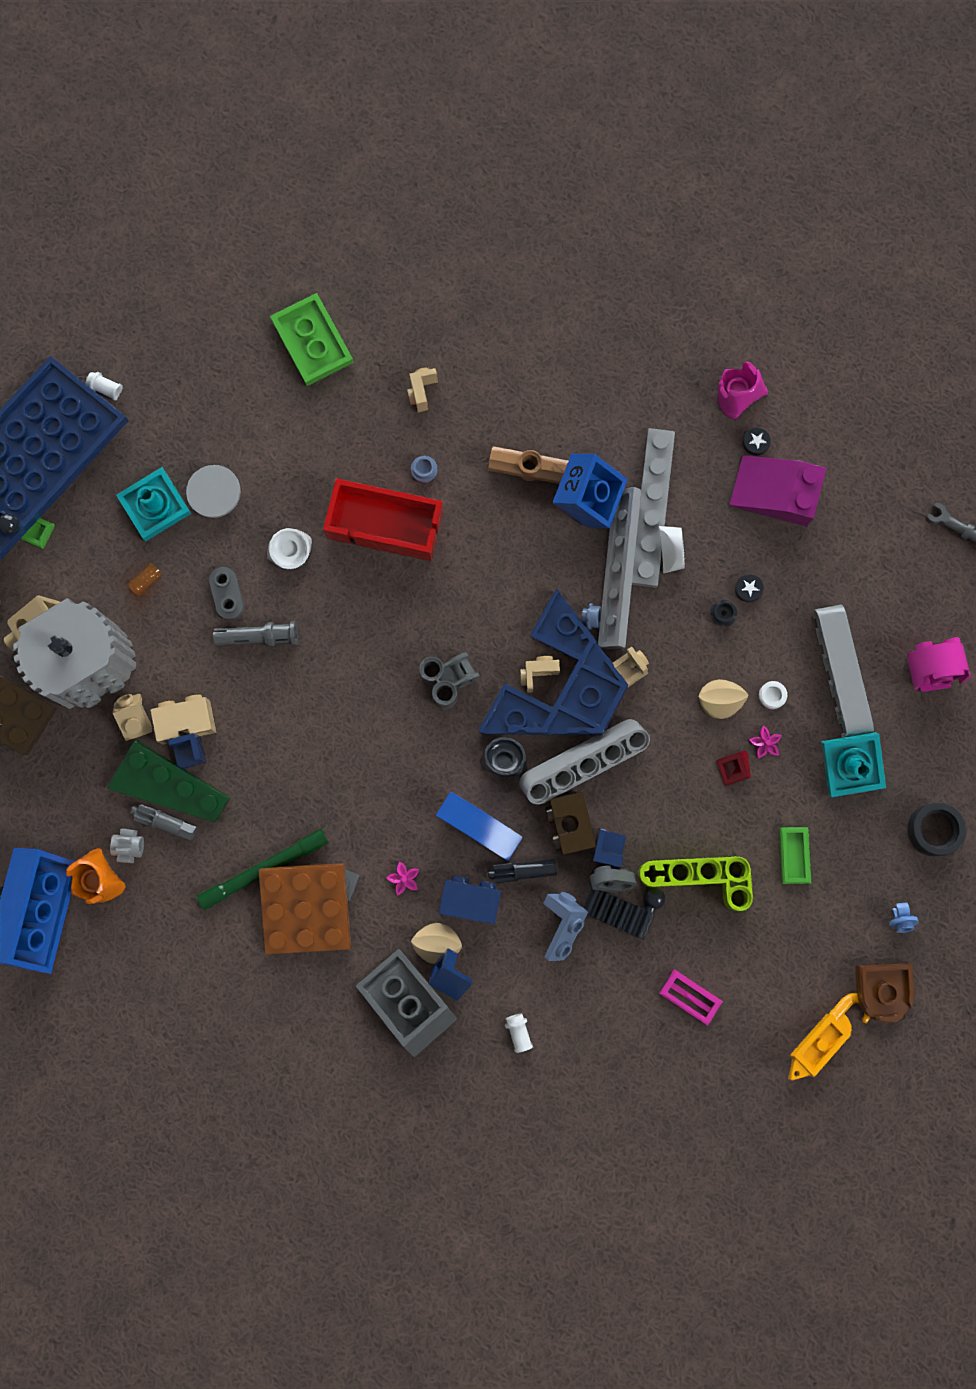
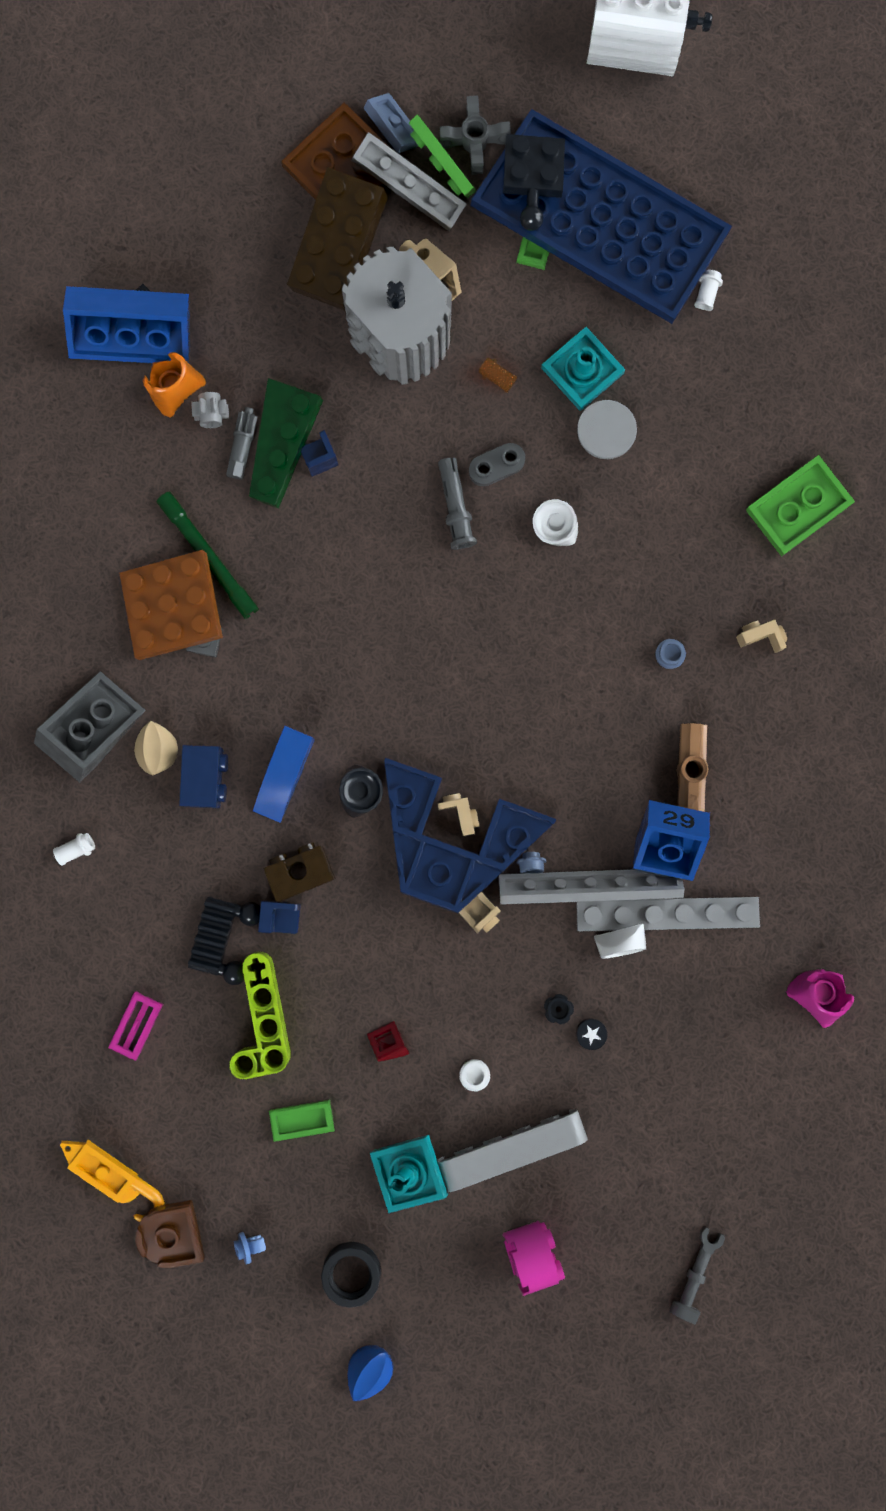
camera: 80 degrees right, 5 degrees up
tan bracket [113,694,152,741] -> none
tan brick [151,695,216,745] -> none
red piece [323,478,444,561] -> none
dark pink plant [386,862,419,895] -> none
dark grey piece [419,652,480,709] -> none
dark blue panel [429,948,472,1001] -> none
black piece [489,859,557,883] -> none
light grey beam [519,719,650,804] -> none
sand blue bracket [543,892,588,961] -> none
dark grey plate [590,866,637,892] -> none
tan piece [699,679,748,719] -> none
magenta slope [729,456,827,527] -> none
black tile [743,428,771,456] -> none
dark pink plant [748,726,782,759] -> none

